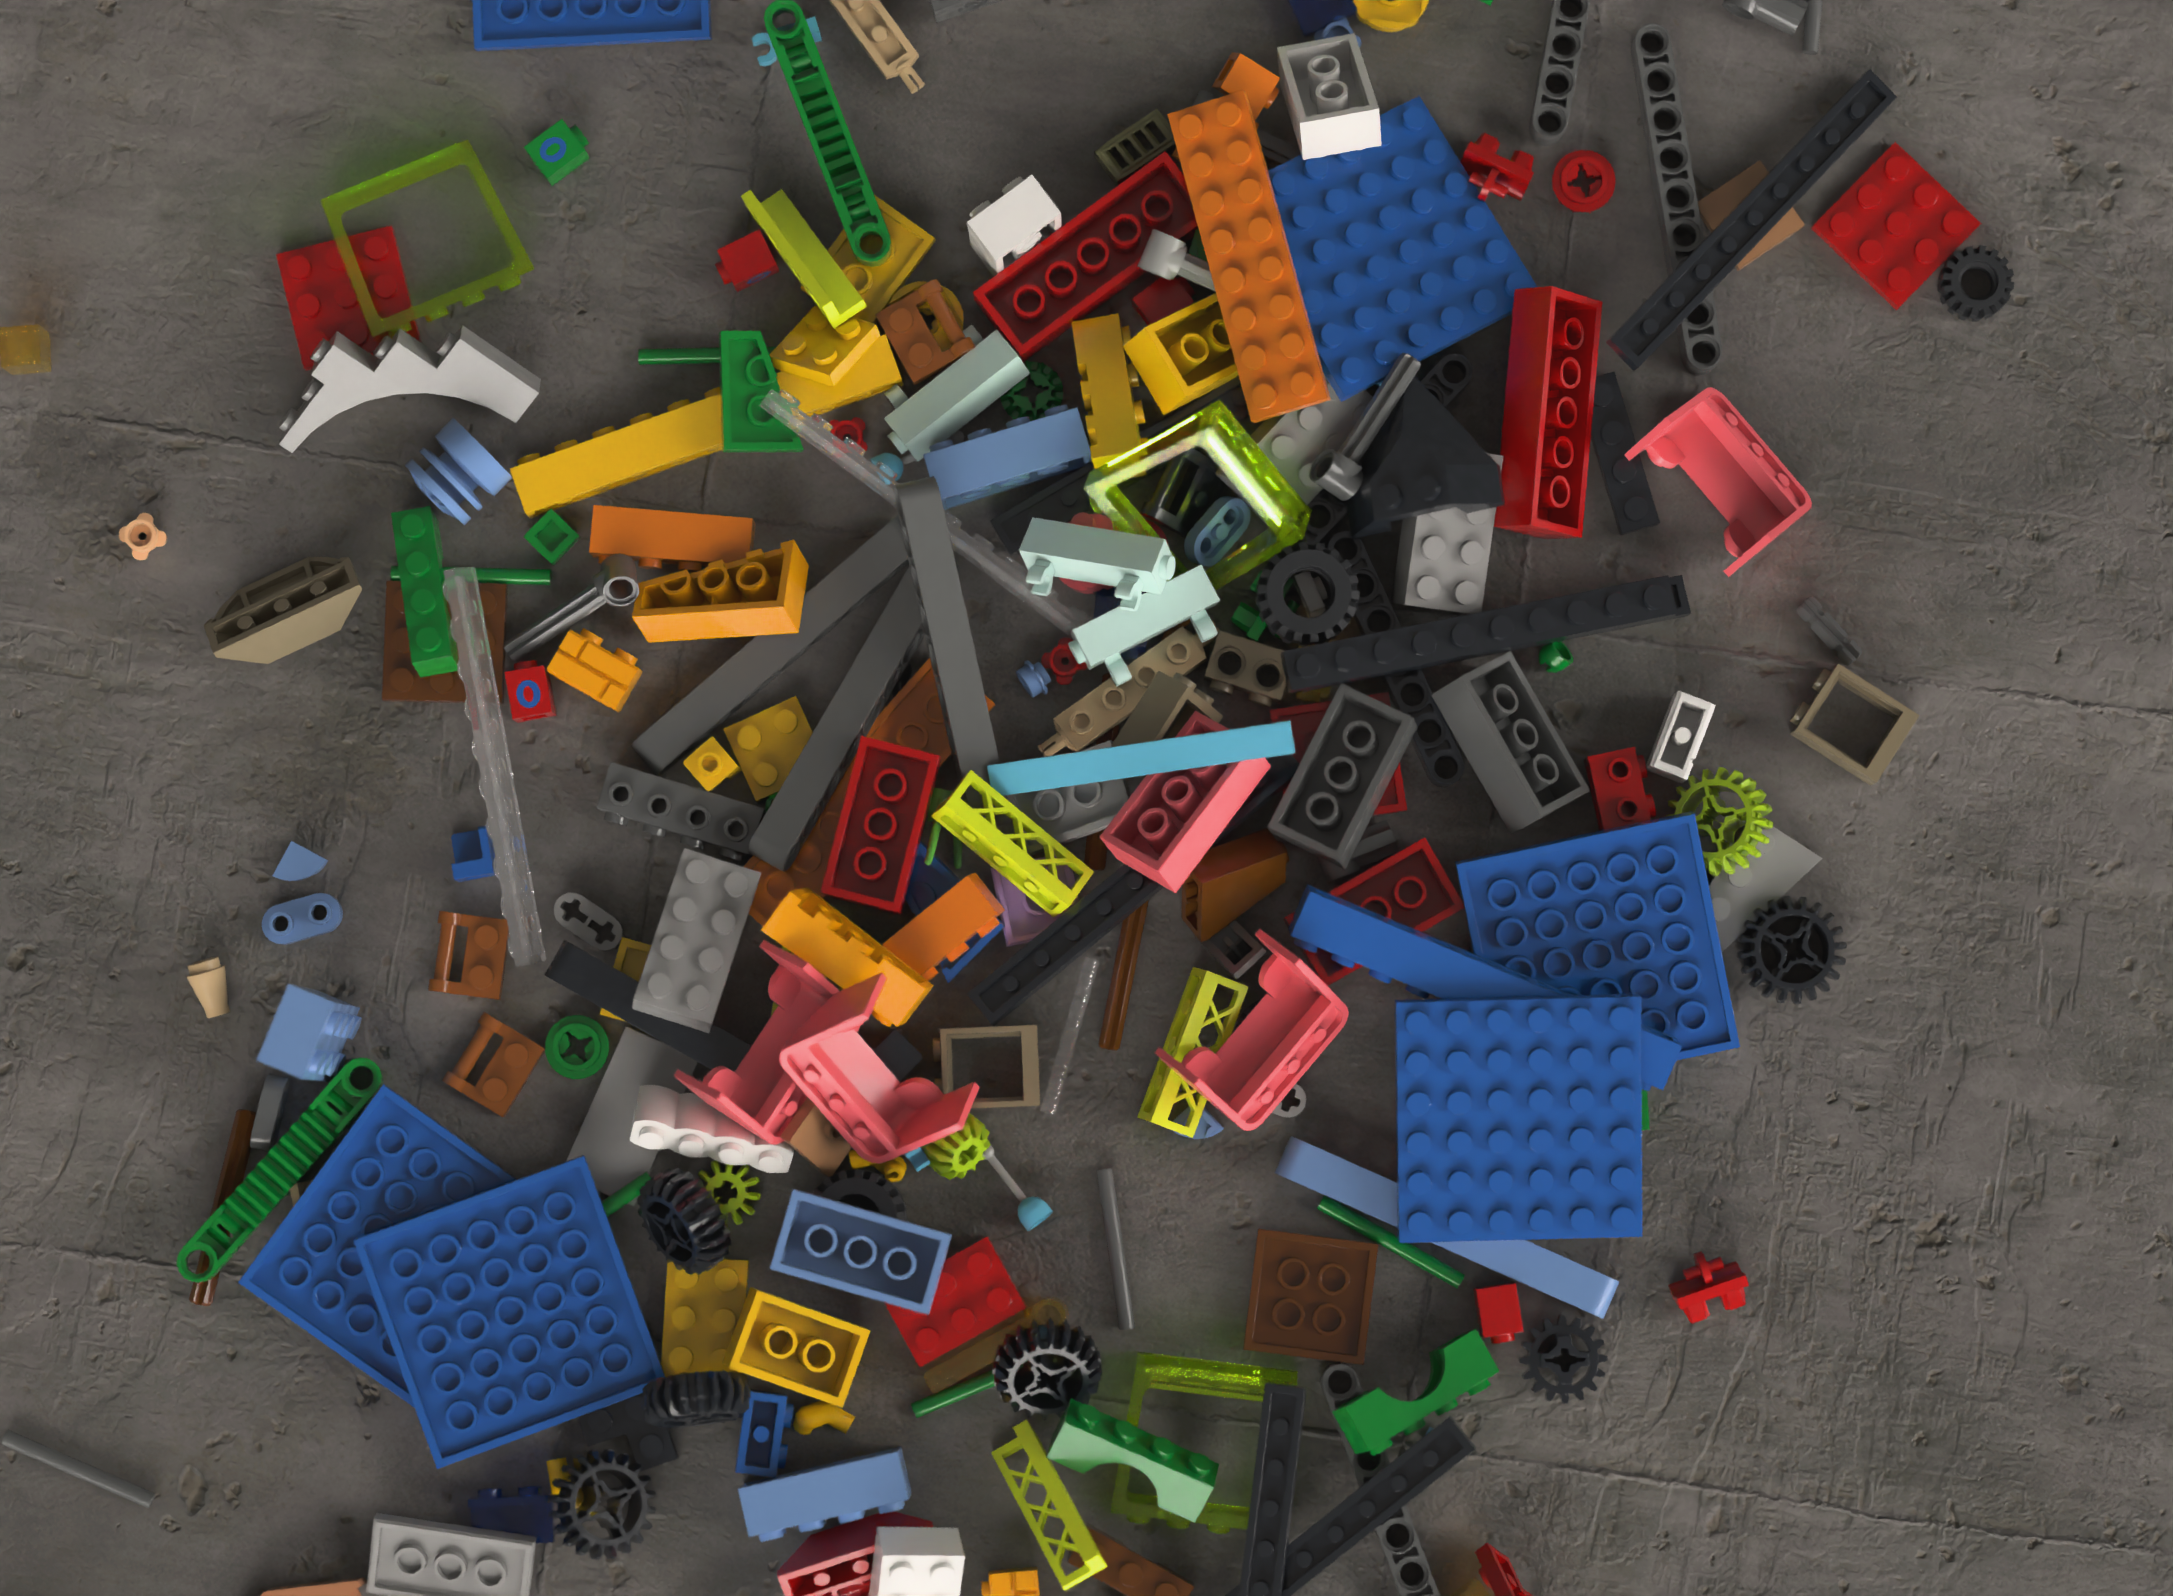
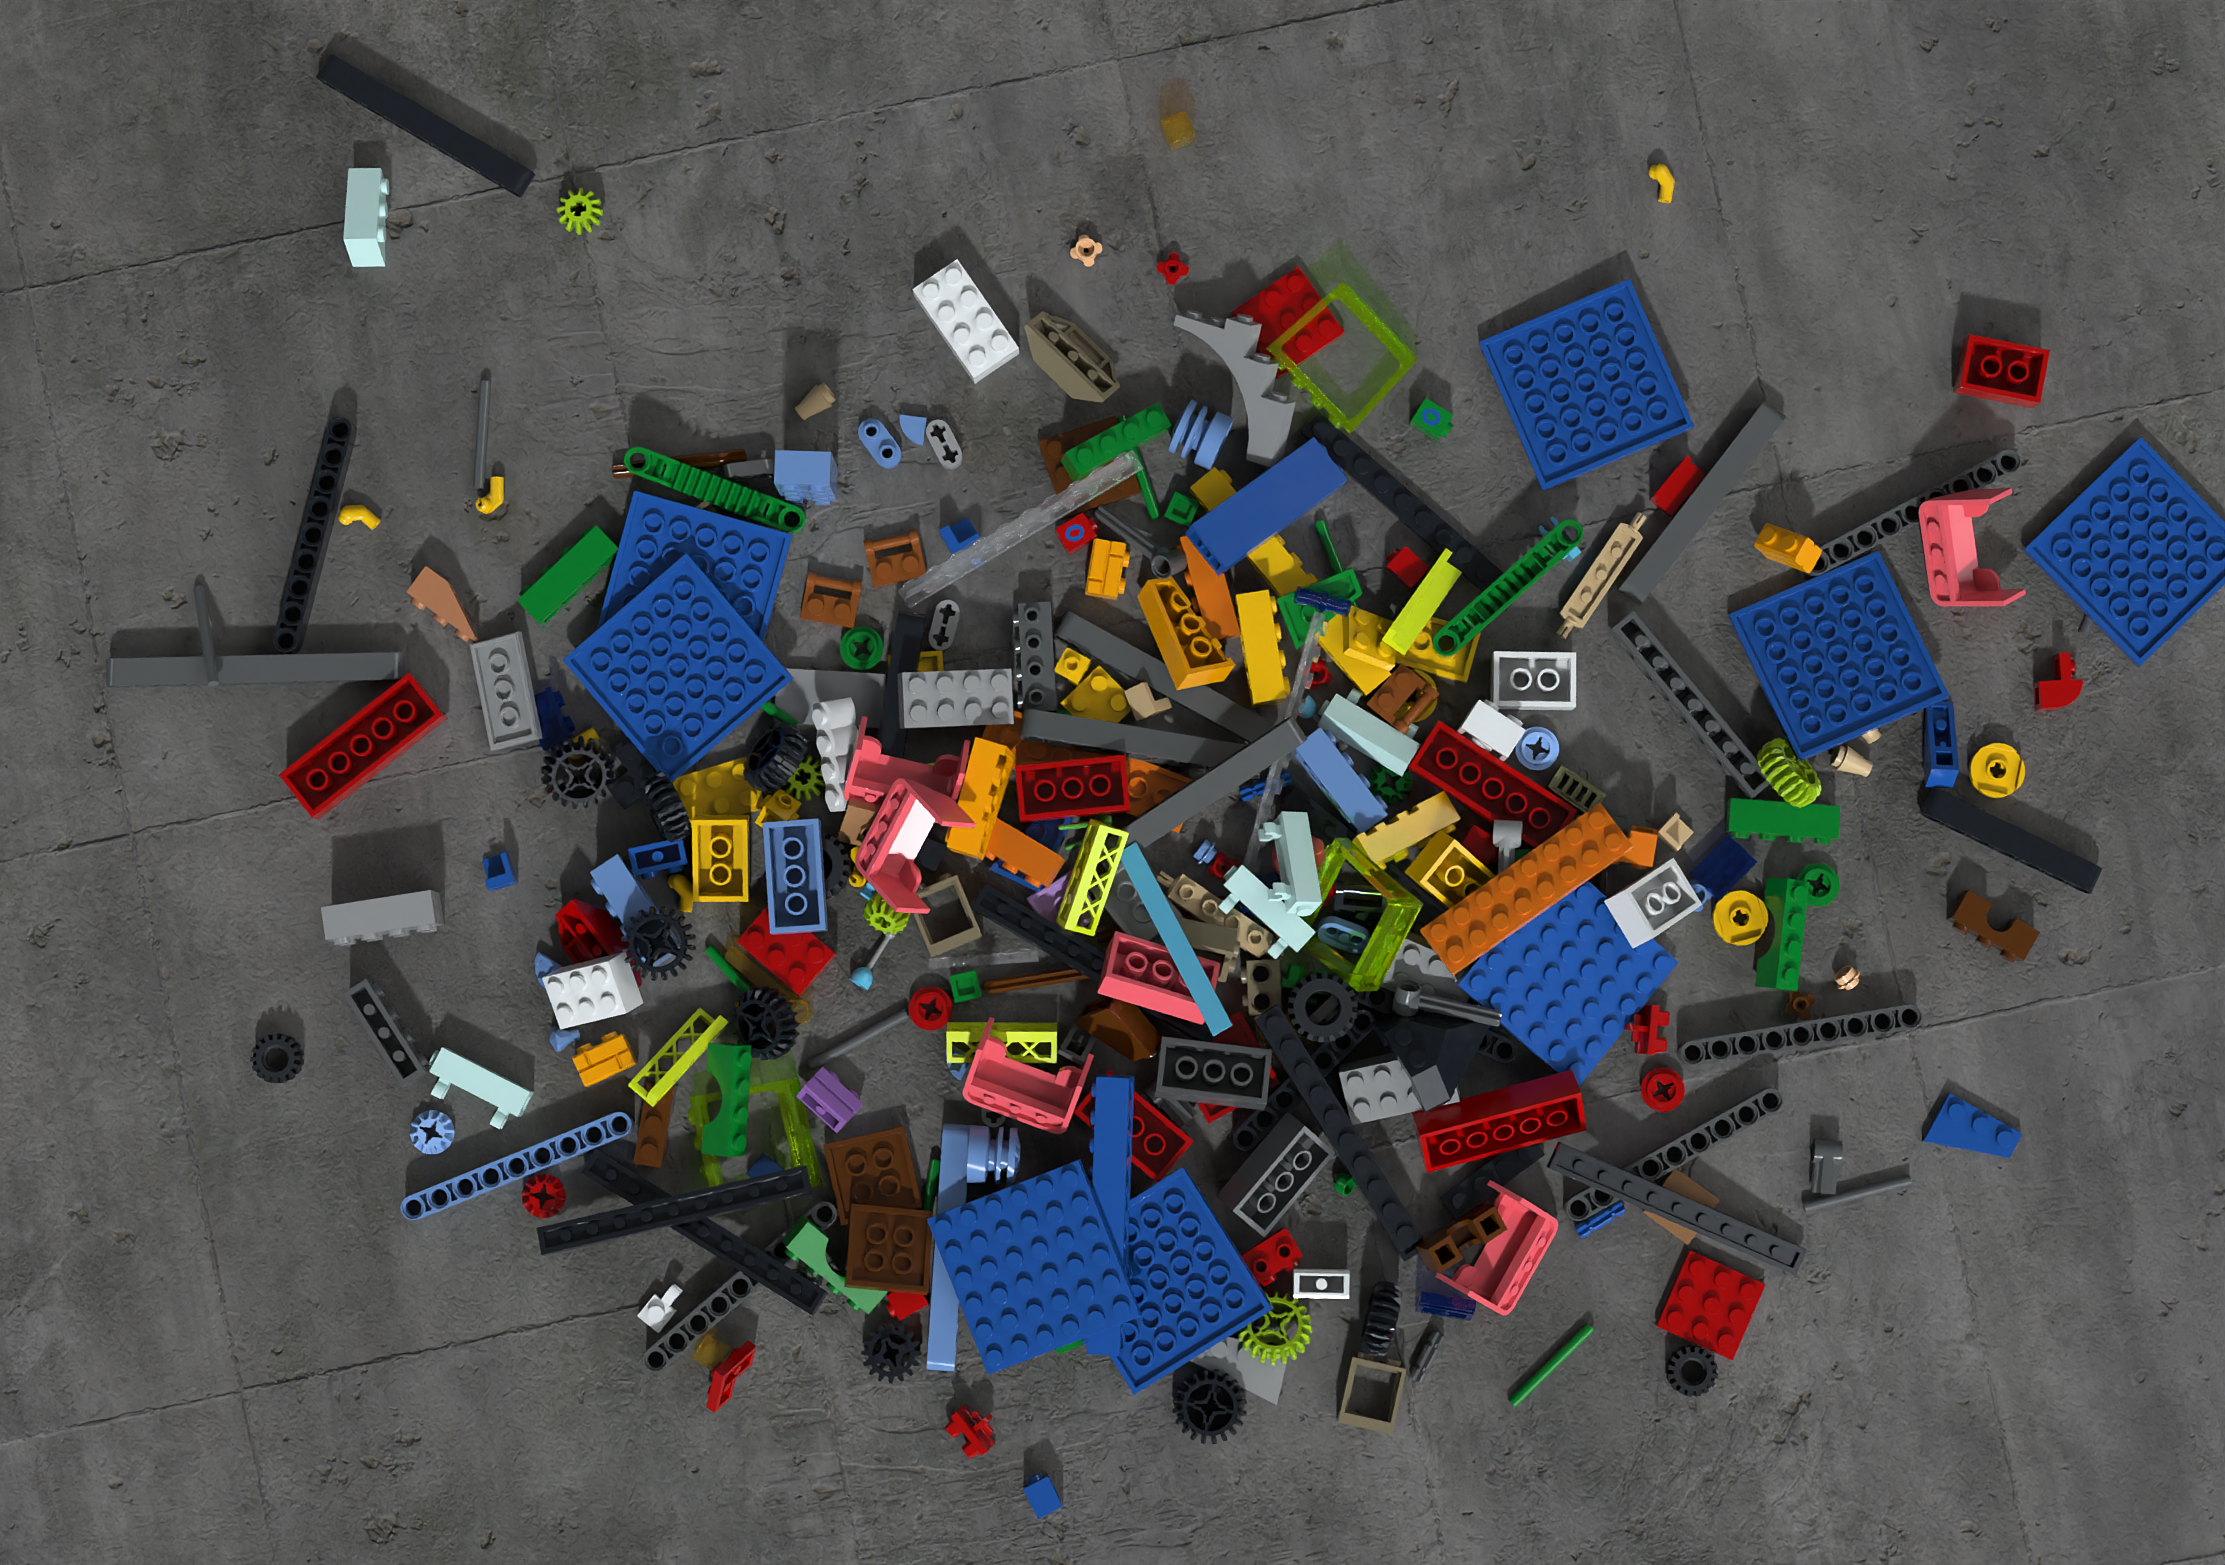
camera: 65 degrees right, 0 degrees up
none -> yellow arm [475,477,504,514]
none -> green brick [517,525,618,627]
none -> black gear [621,906,696,981]
none -> dark blue tile [746,1152,785,1178]
none -> yellow brick [755,789,802,828]
none -> medium lavender brick [796,1067,864,1133]
none -> reddish brown plate [844,1203,933,1295]
none -> red gear [909,987,953,1031]
none -> white brick [912,259,1019,384]
none -> light grey beam [926,419,963,470]
none -> green plate [949,970,982,1003]
none -> medium blue wheel [967,1125,1021,1185]
none -> blue brick [1023,1473,1063,1519]
none -> tan panel [1124,682,1172,721]
none -> red plate [1157,253,1189,285]
none -> blue brick [1185,437,1348,576]
none -> yellow brick [1234,590,1290,708]
none -> blue axle [1239,770,1292,802]
none -> clear blue pin [1293,586,1351,617]
none -> black plate [1301,412,1515,612]
none -> black gear [1360,1281,1403,1356]
none -> reddish brown arch [1415,1203,1508,1273]
none -> clear blue plate [1415,1291,1476,1321]
none -> white brick [1490,651,1576,710]
none -> green bar [1508,1323,1595,1408]
none -> light blue gear [1515,727,1559,770]
none -> blue axle [1574,1200,1626,1238]
none -> tan panel [1658,812,1694,853]

